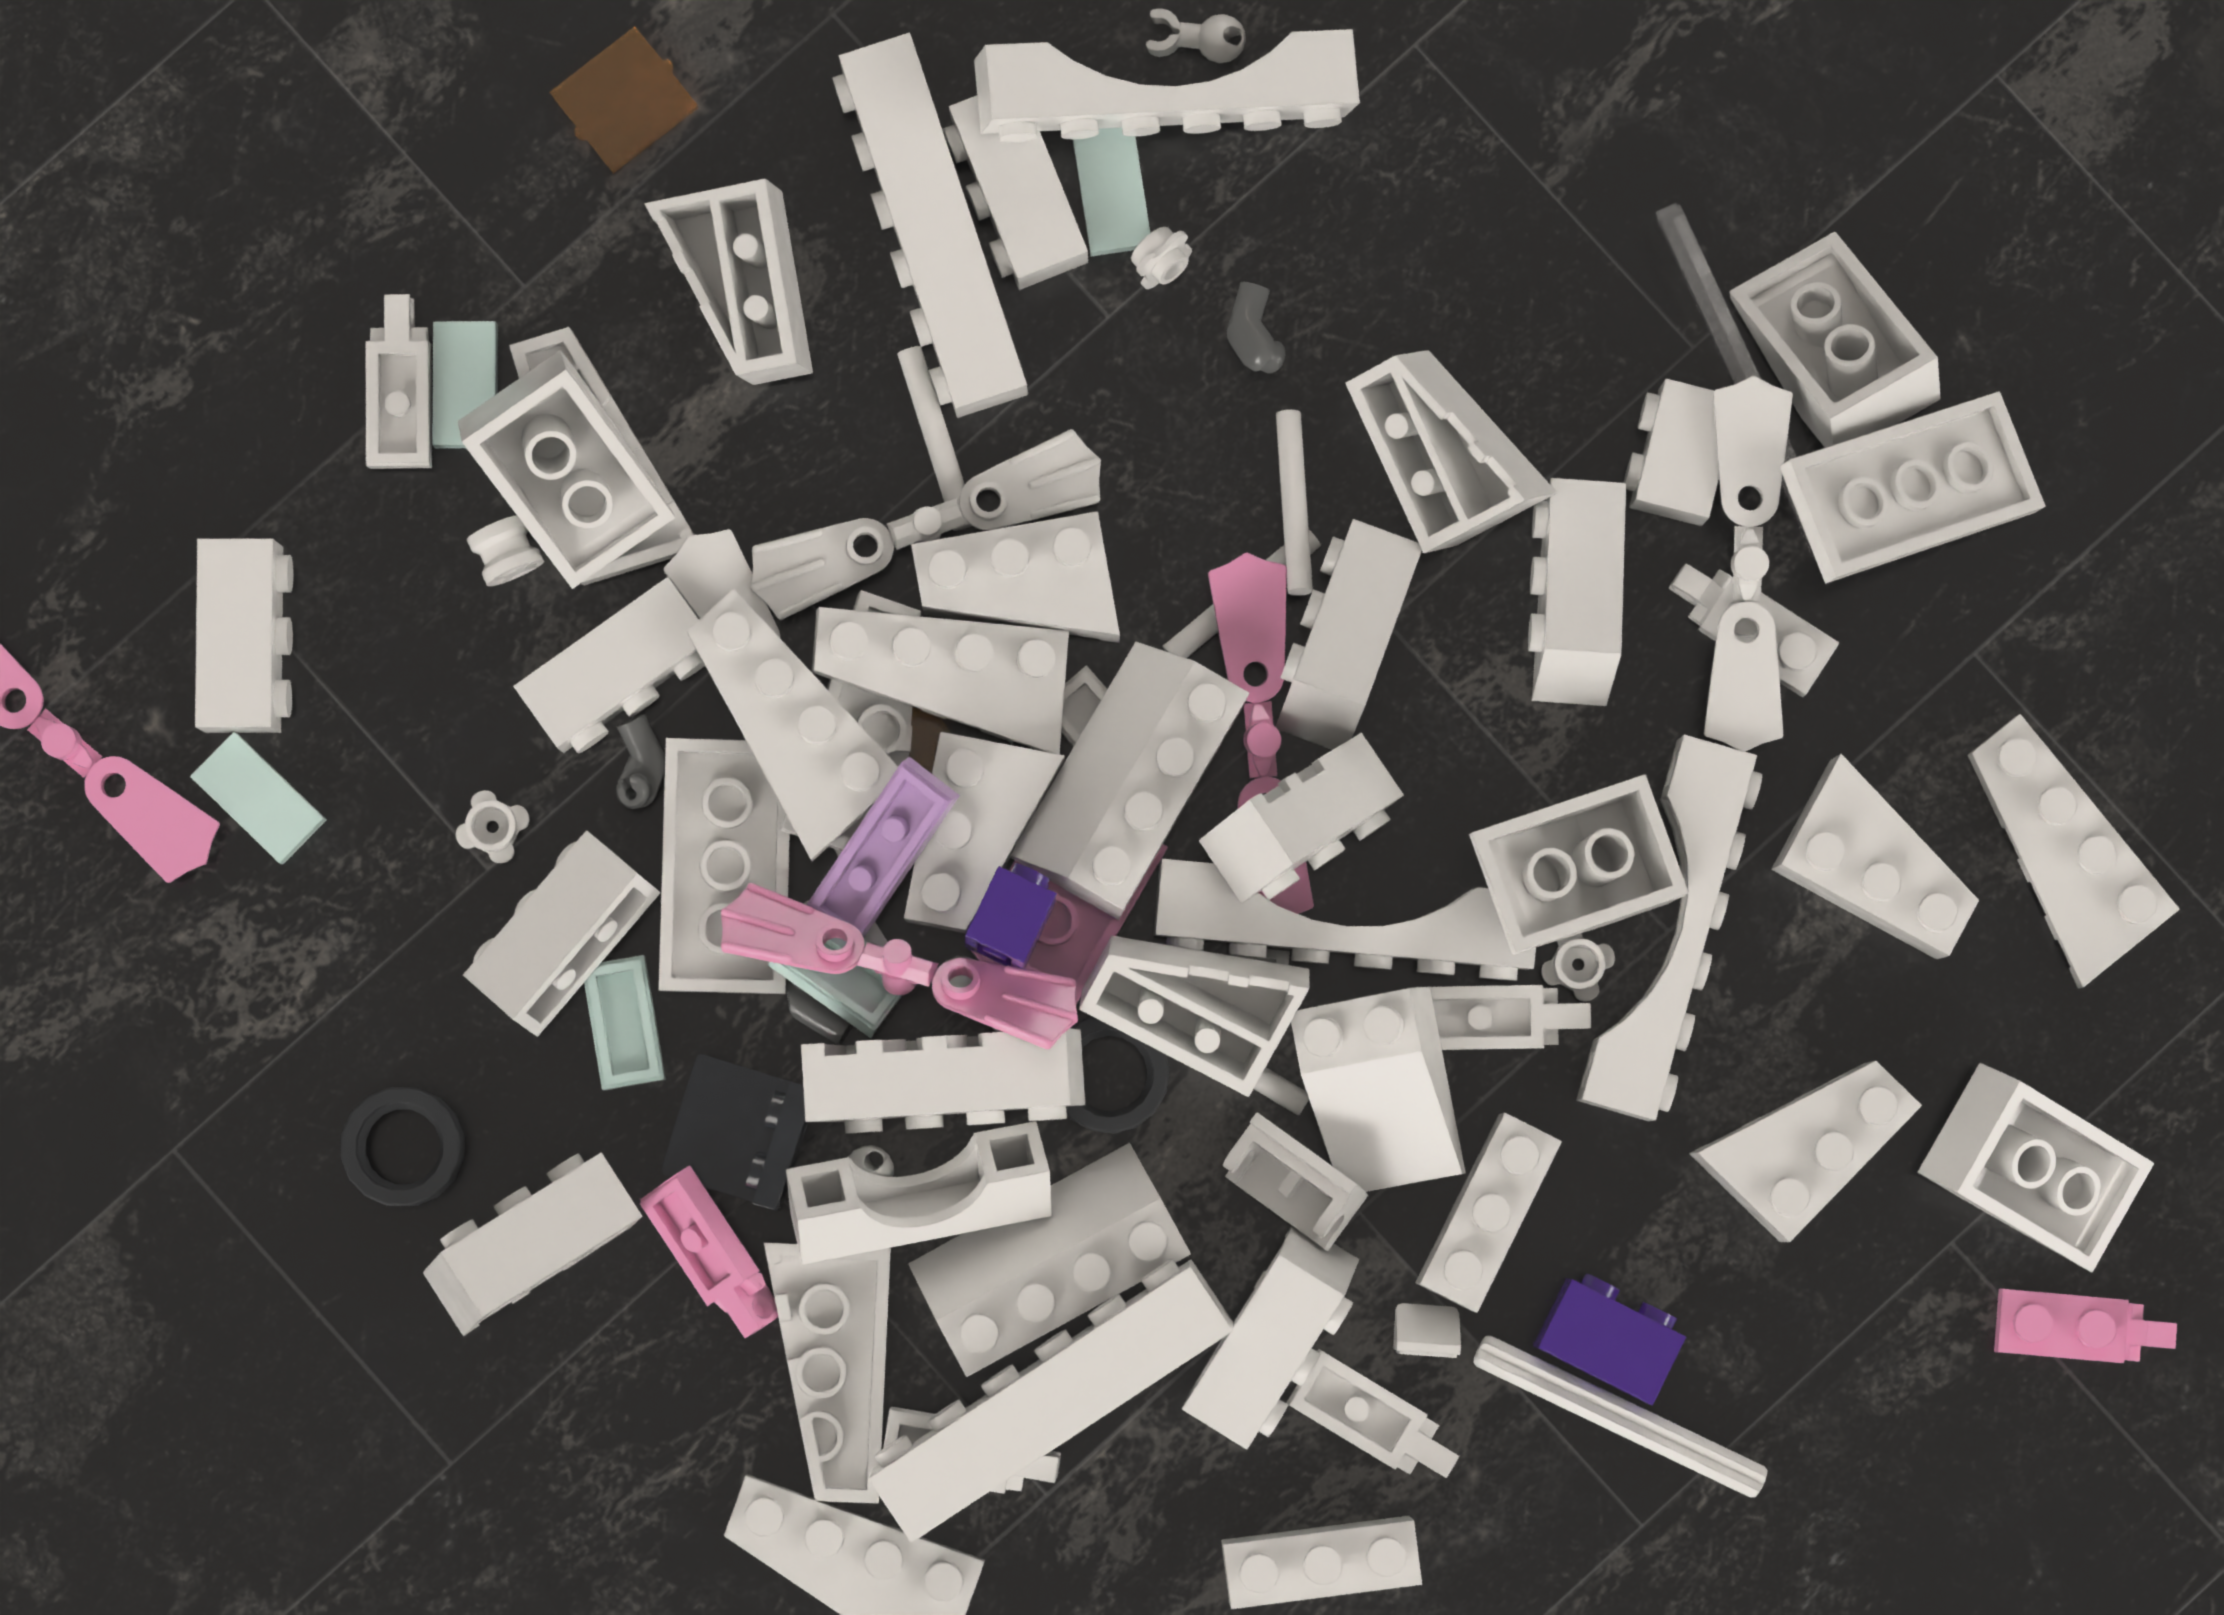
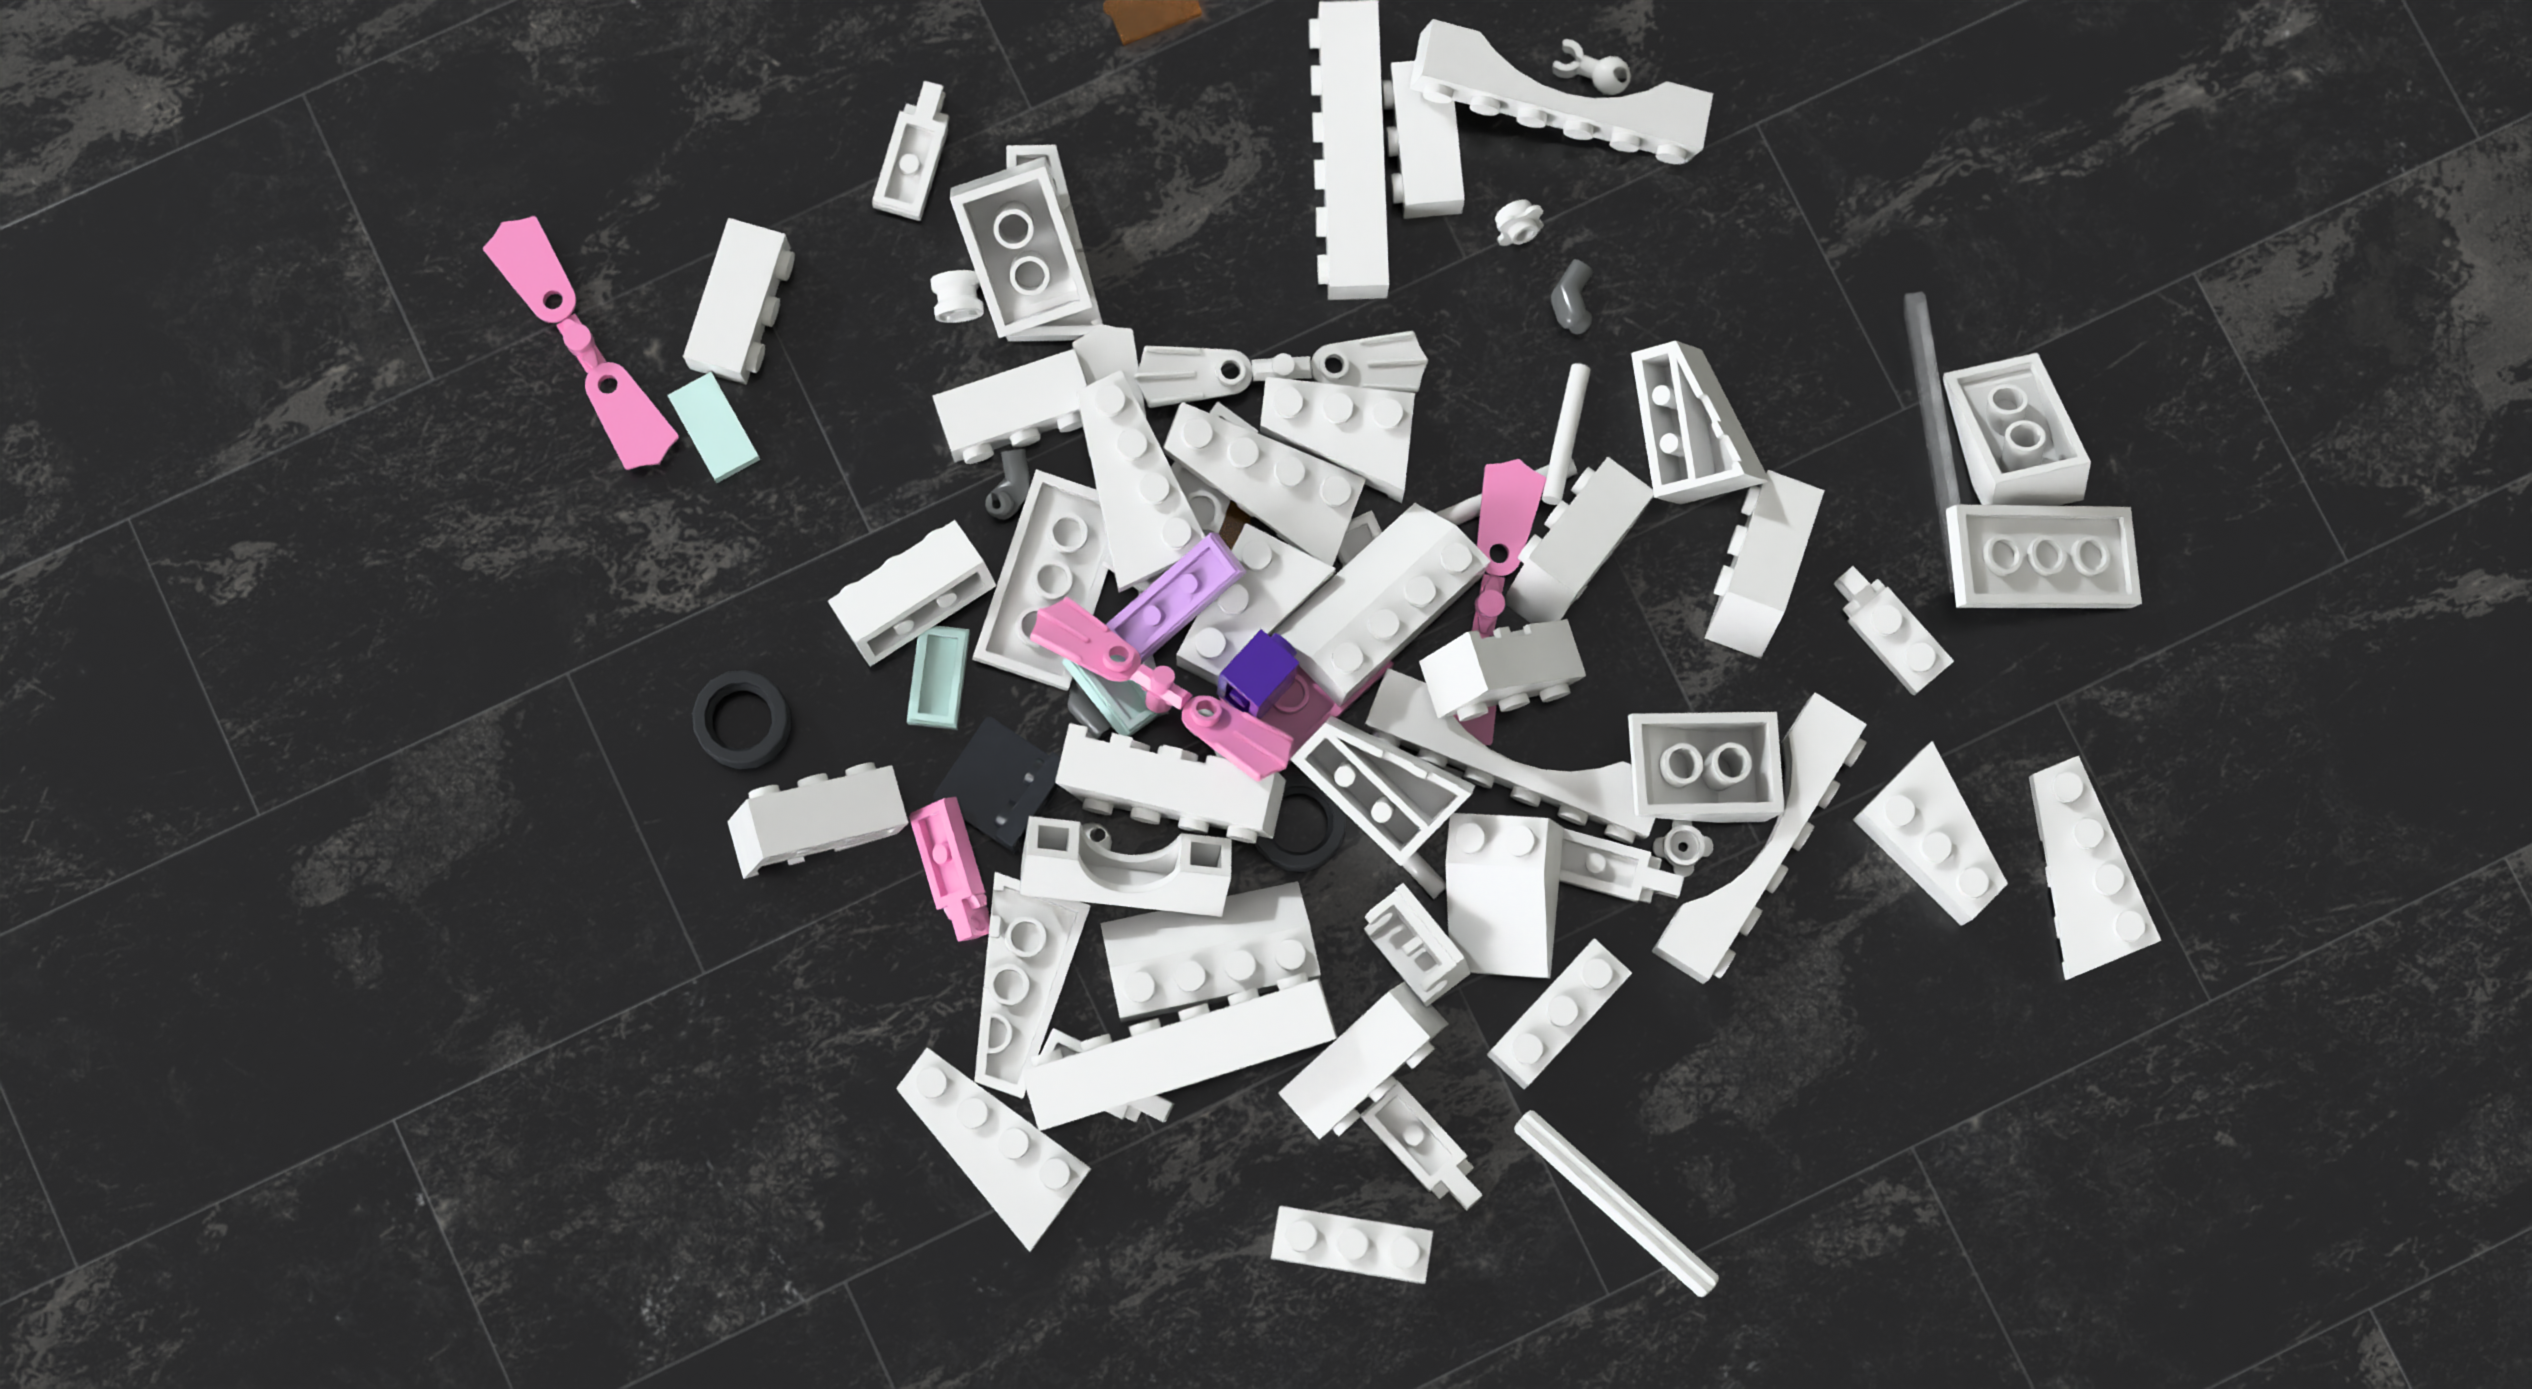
camera: 15 degrees right, 5 degrees down
light aqua tile [432,321,498,448] -> none
white plate [456,790,530,863] -> none
white wedge [644,179,813,385] -> none
white bar [897,346,972,531] -> none
light aqua tile [1072,128,1150,257] -> none
white slope [1393,1303,1461,1358] -> none
dark purple brick [1533,1273,1686,1406] -> none
white brick [1624,379,1719,526] -> none
white wedge [1689,1061,1922,1242] -> none
white piece [1704,376,1793,752] -> none
white slope [1918,1063,2154,1272] -> none
bright pink hinge [1994,1289,2177,1363] -> none

